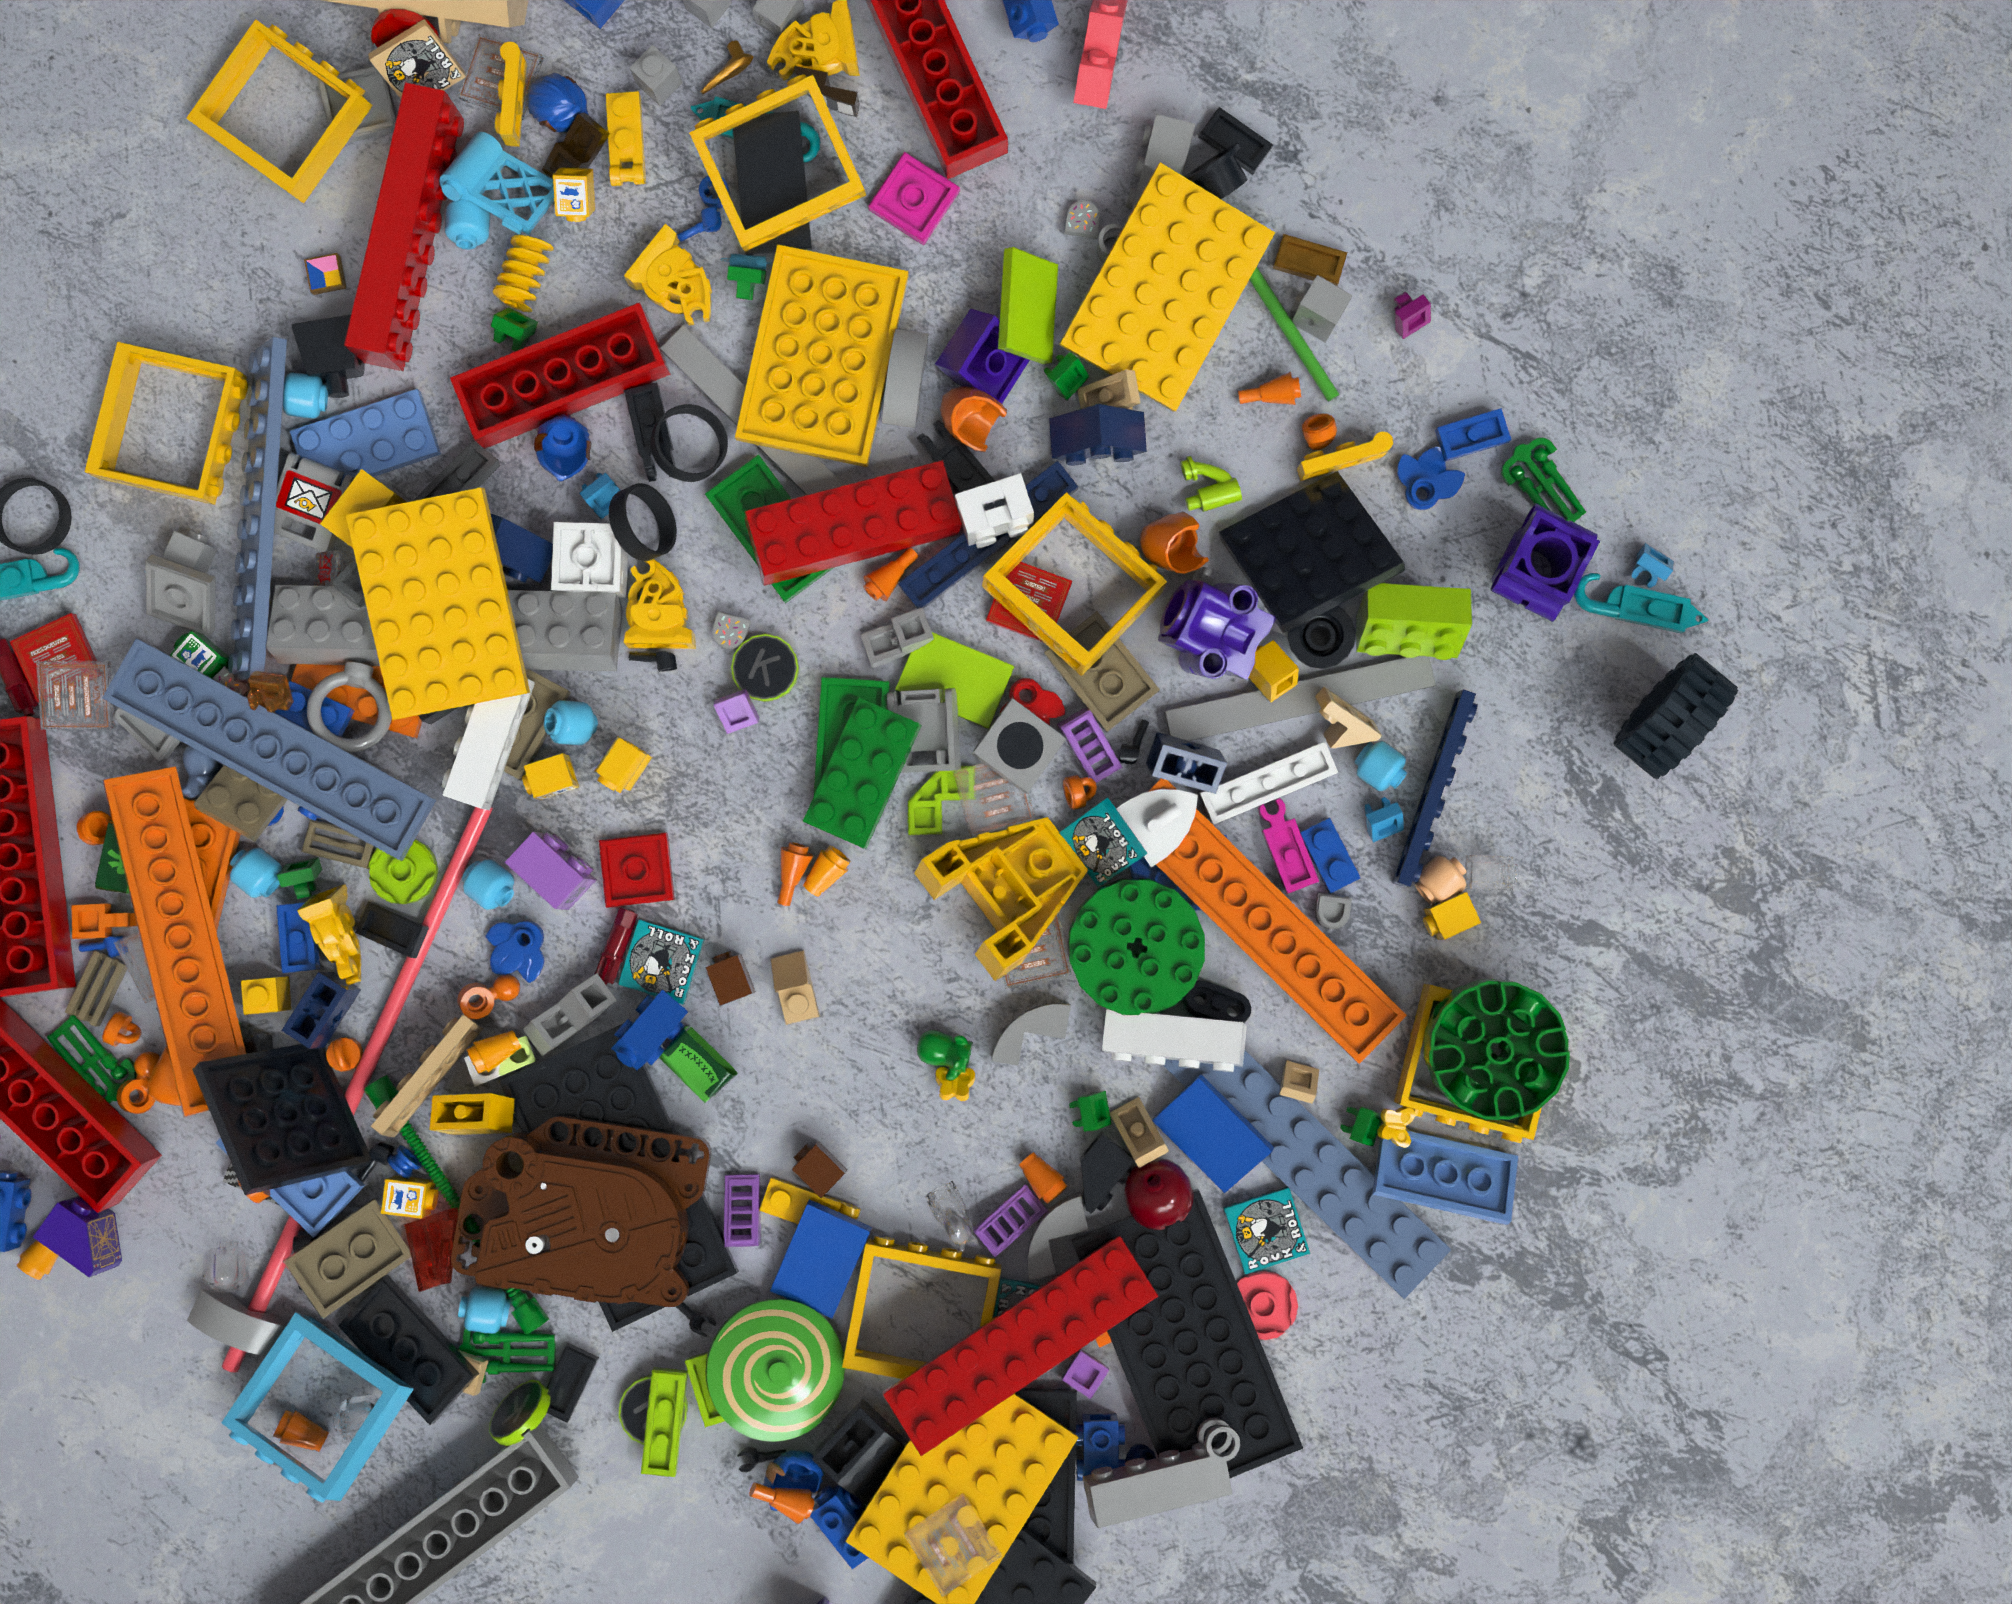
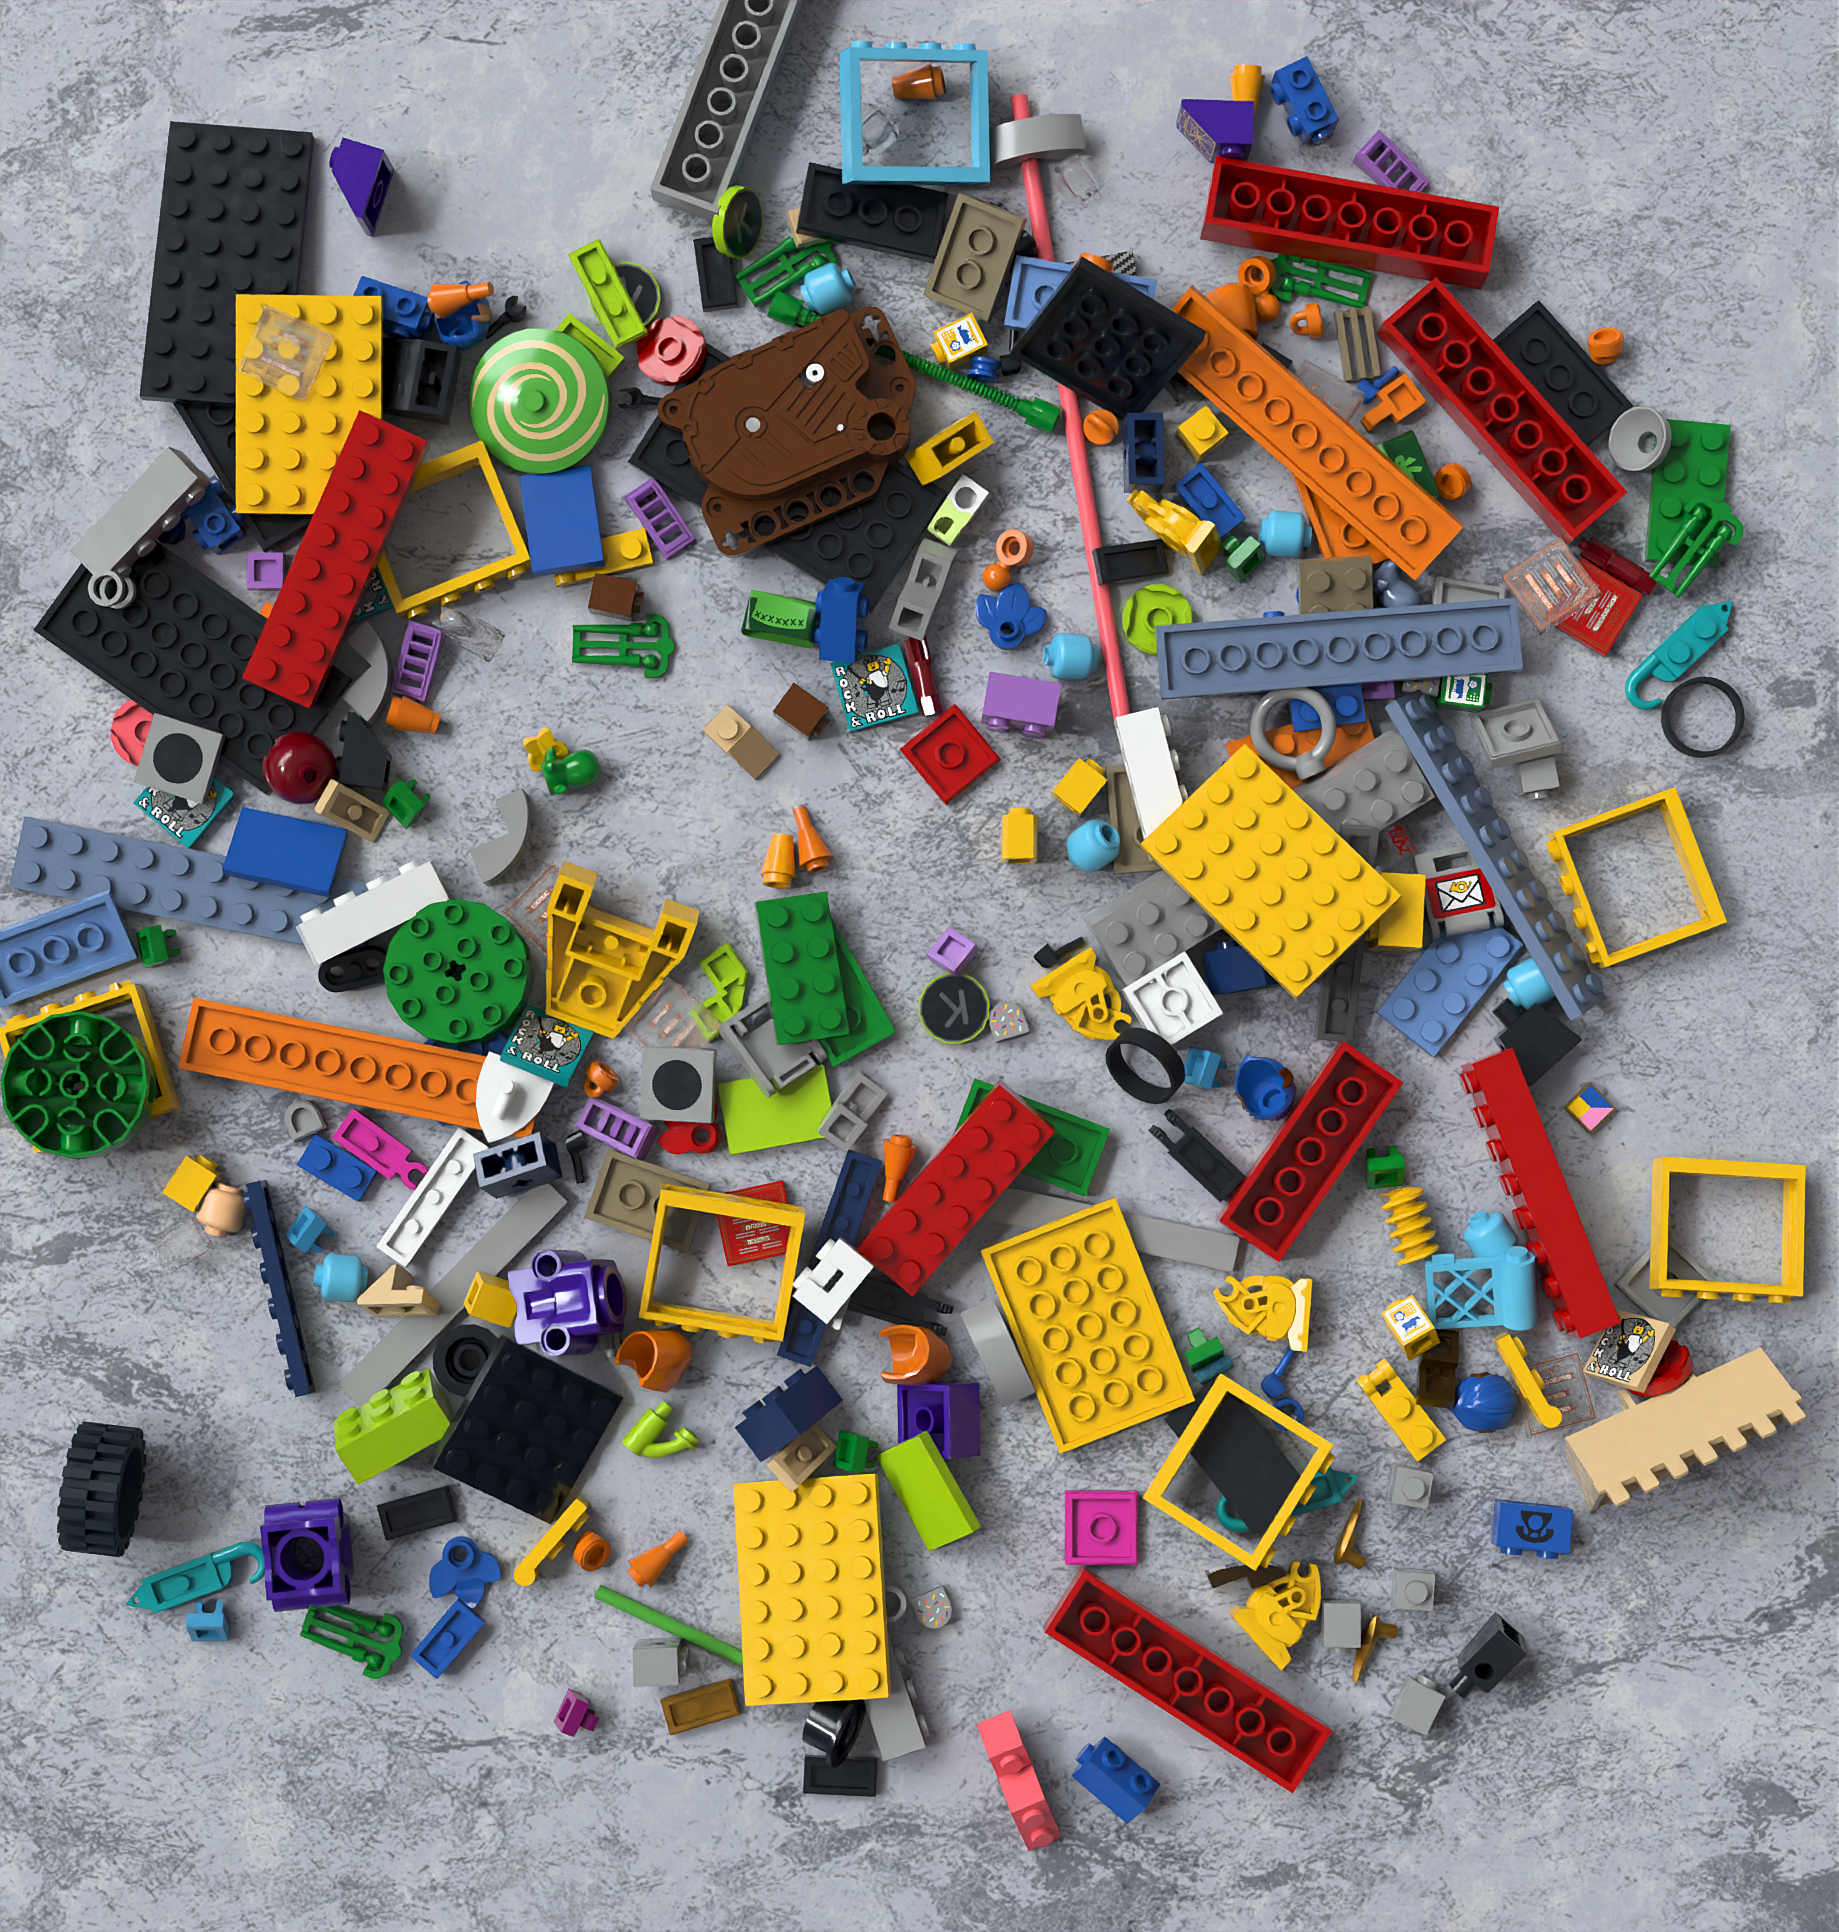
camera: 145 degrees right, 0 degrees up
clear orange tile [247,671,294,713] -> none
dark tan tile [301,819,375,869] -> none
tan plate [371,1015,483,1138] -> none
clear red wing [404,1208,458,1292] -> none
light orange cone [466,1030,522,1074] -> none
black tyre [650,404,728,482] -> none
tan tile [1279,1060,1319,1104] -> none
yellow piece [1377,1107,1415,1148] -> none
none -> light grey tile [134,713,226,804]
none -> black tile [377,1485,458,1541]
none -> green piece [572,614,675,678]
none -> tile [637,315,707,386]

